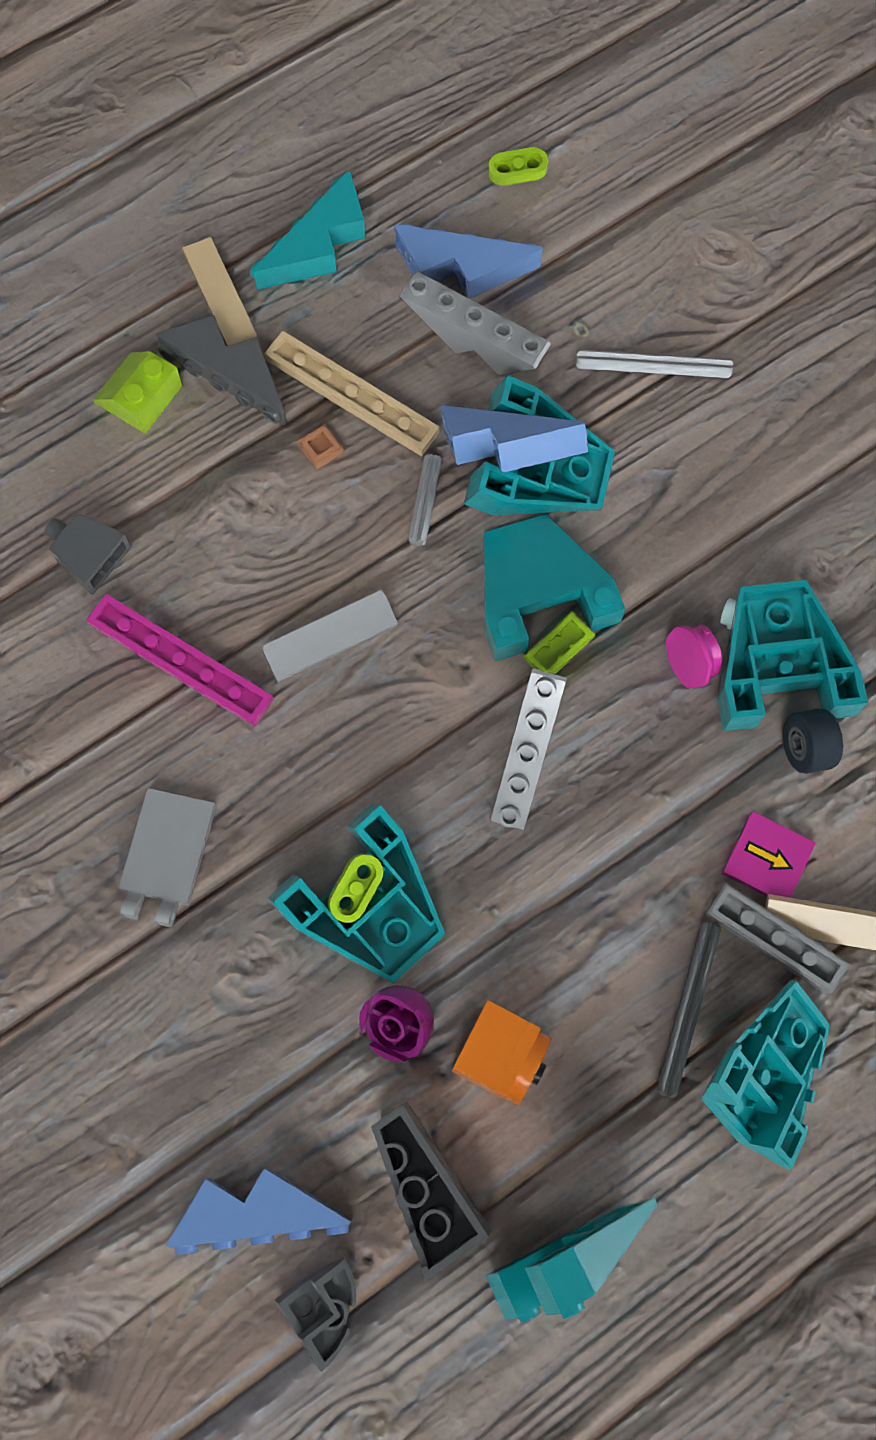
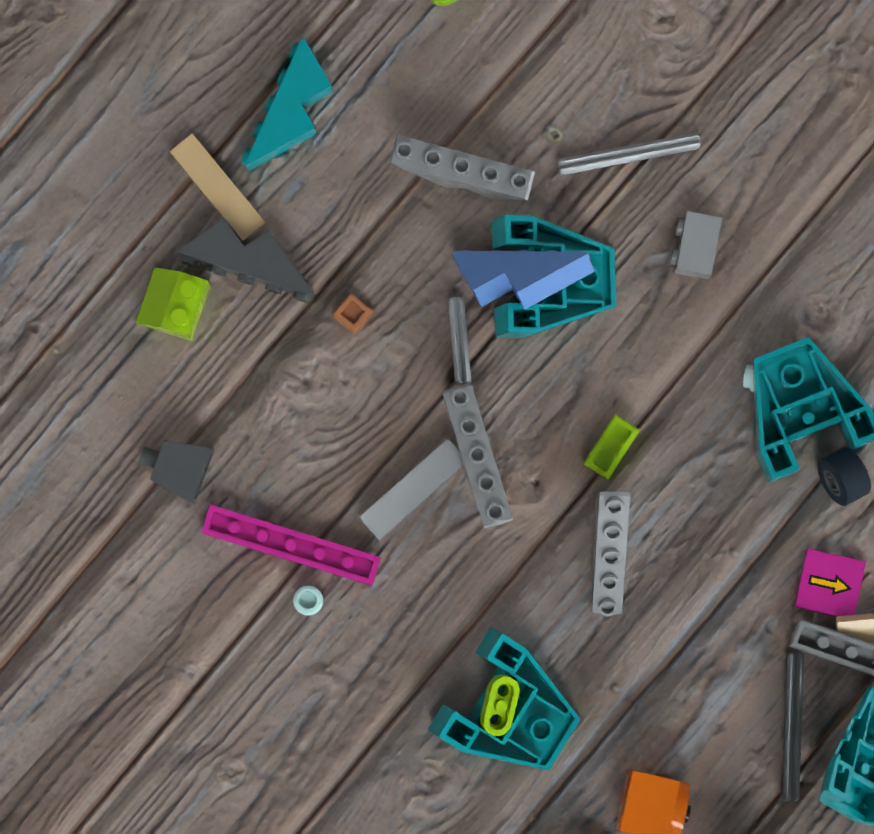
camera: 15 degrees left, 10 degrees up
light grey tile [119,788,216,928] -> none
tan plate [264,331,440,457] -> none
magenta cylinder [359,985,434,1062] -> none
medium blue slope [394,224,543,299] -> none
teal wedge [484,514,625,662] -> none
dark pink hat [666,624,722,688] -> none
none -> light aqua plate [293,586,323,616]
none -> light grey slope [442,382,513,529]
none -> light grey brick [670,211,722,280]

